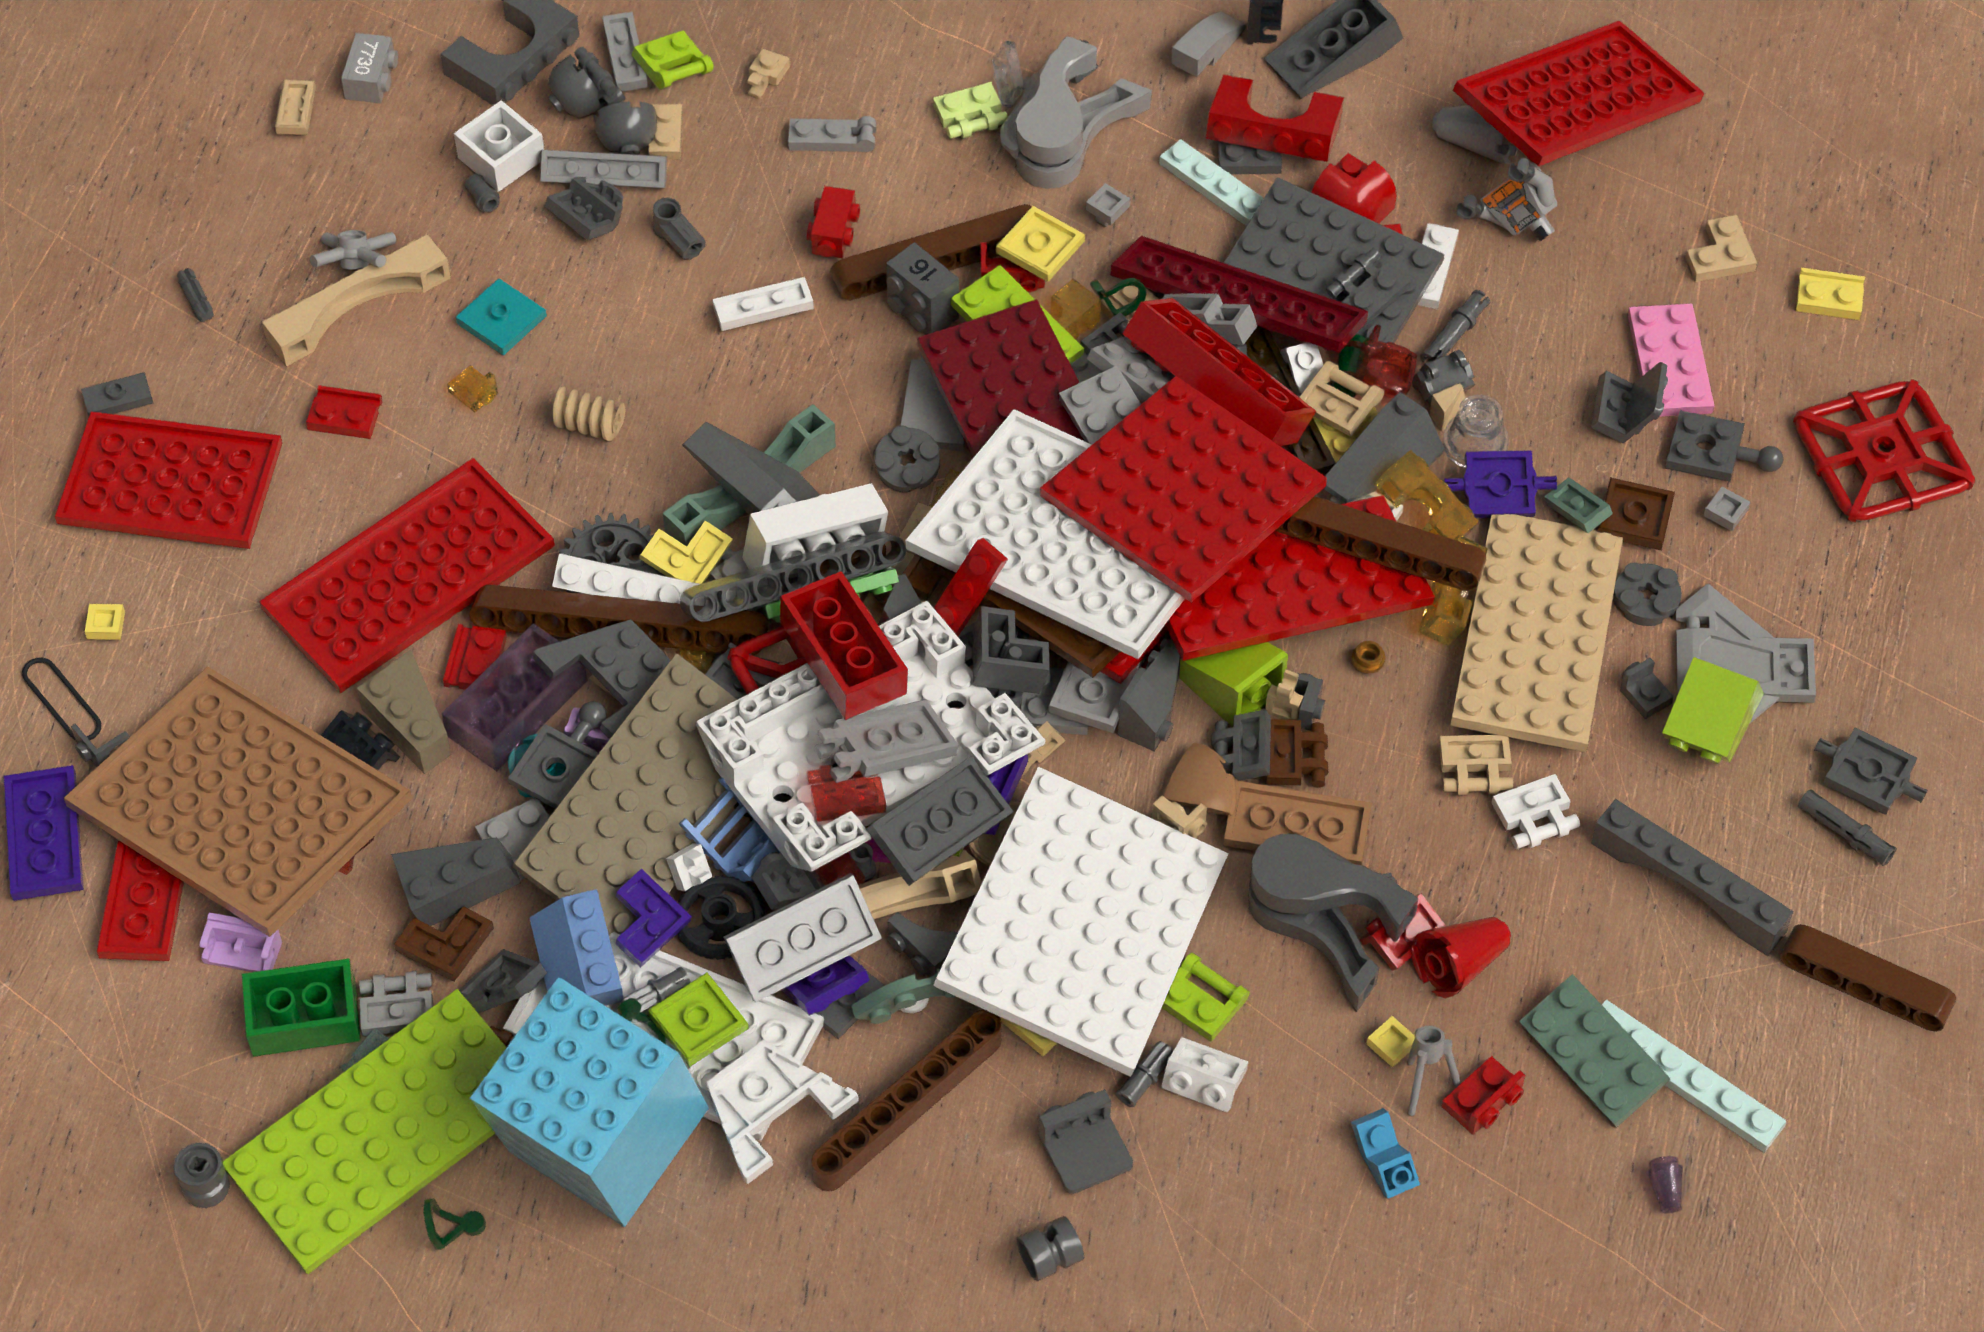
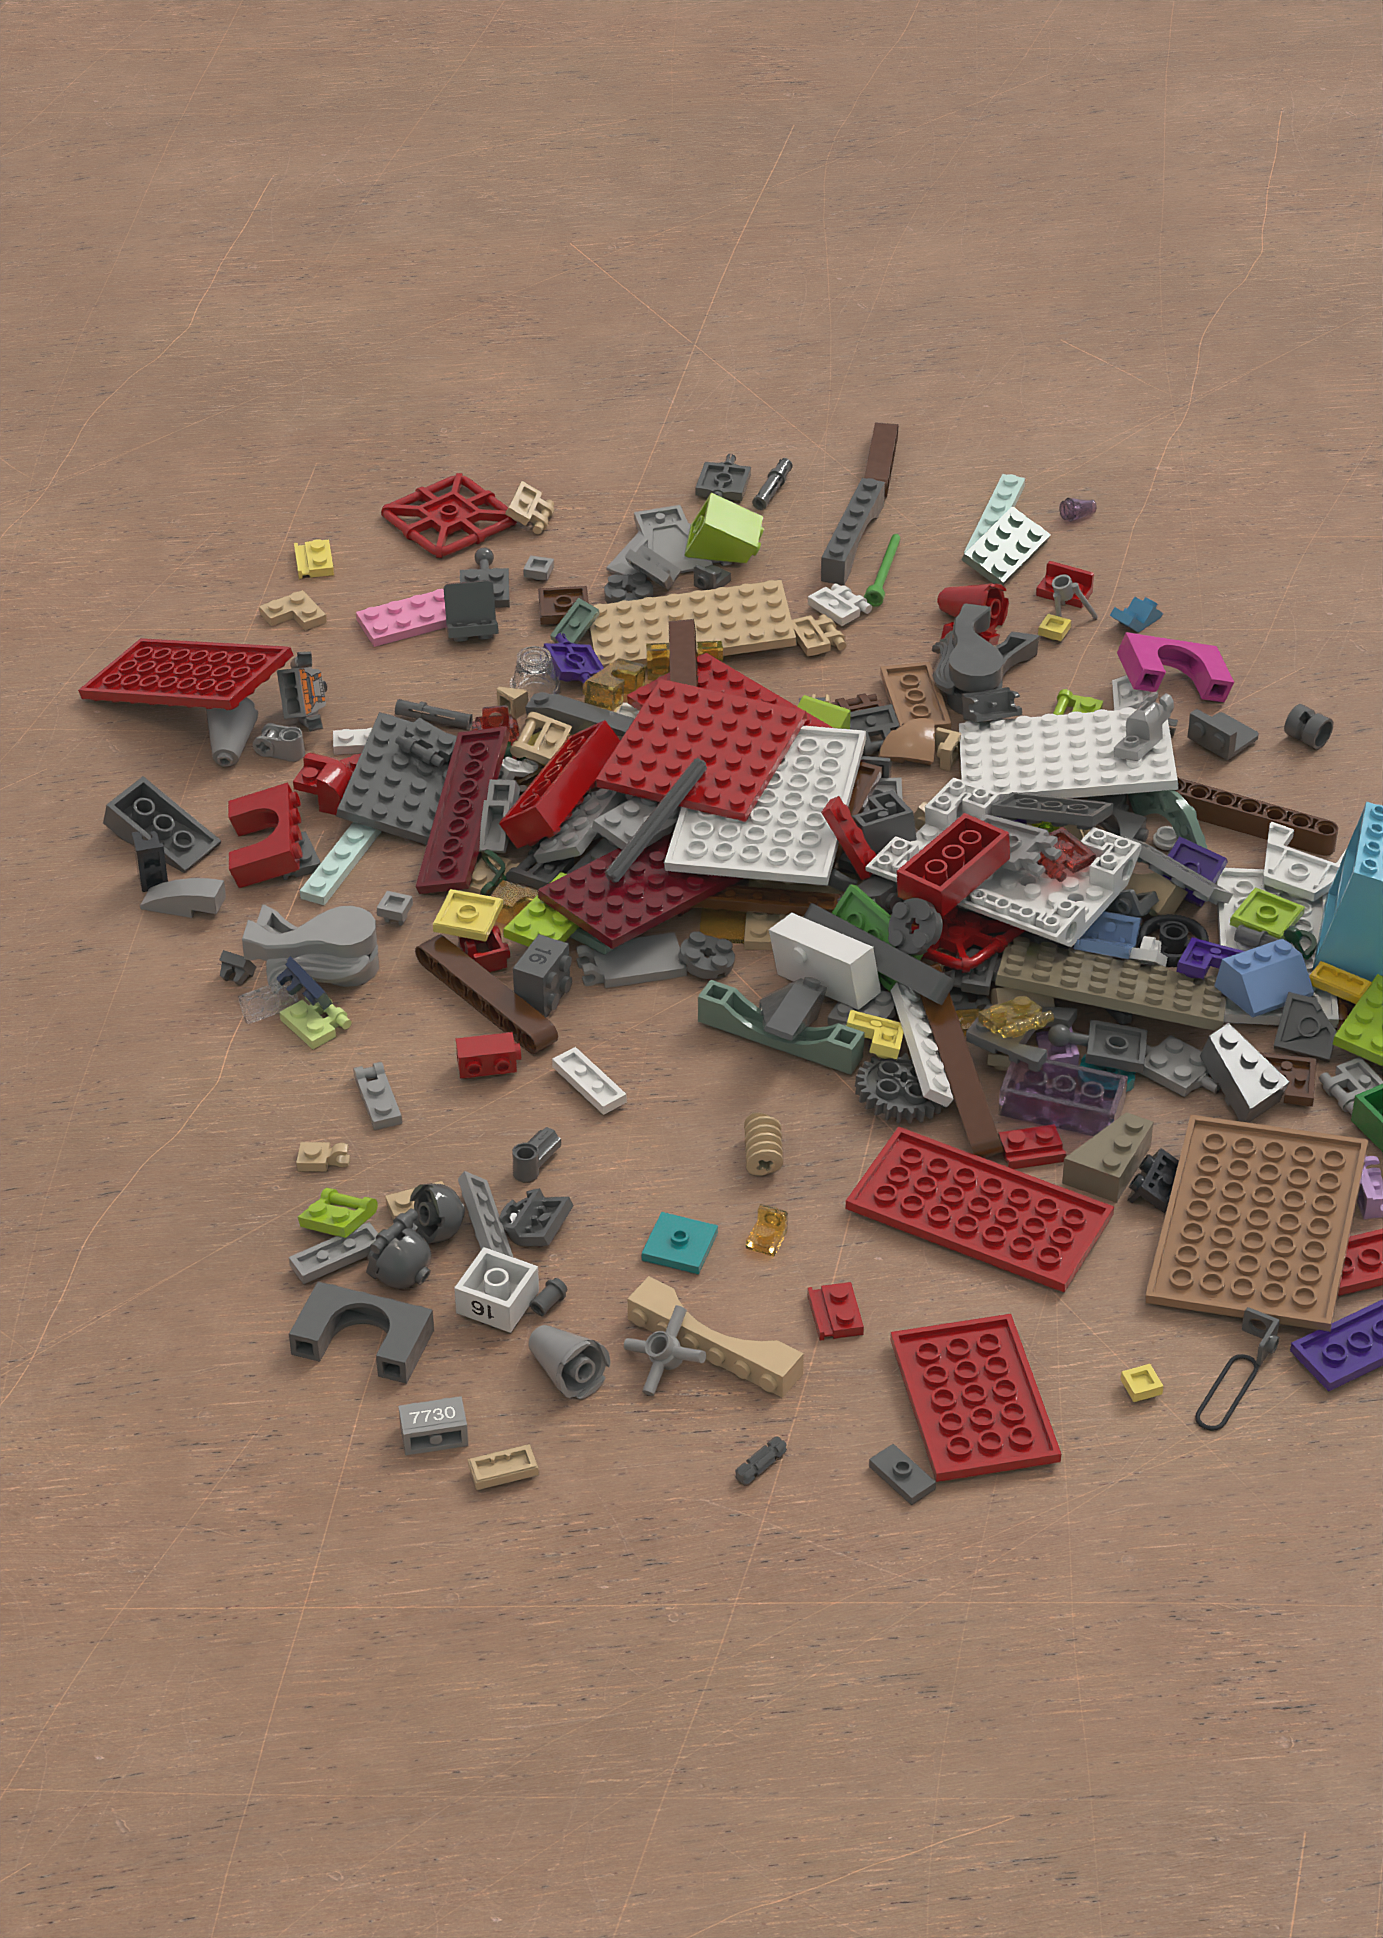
camera: 110 degrees left, 15 degrees down
dark grey piece [1411,350,1475,405] -> none
none -> light grey piece [253,723,305,762]
none -> dark blue plate [277,956,332,1010]
none -> tan plate [505,481,554,534]
none -> light grey cone [528,1325,611,1399]
none -> dark grey axle [605,758,707,883]
none -> light grey bracket [625,545,681,590]
none -> bright green piece [864,534,901,607]
none -> dark grey plate [888,898,942,956]
none -> dark grey hinge [962,687,1022,722]
none -> clear yellow plate [978,996,1054,1038]
none -> light grey plate [1114,692,1174,761]
none -> dark pink arch [1117,632,1234,703]

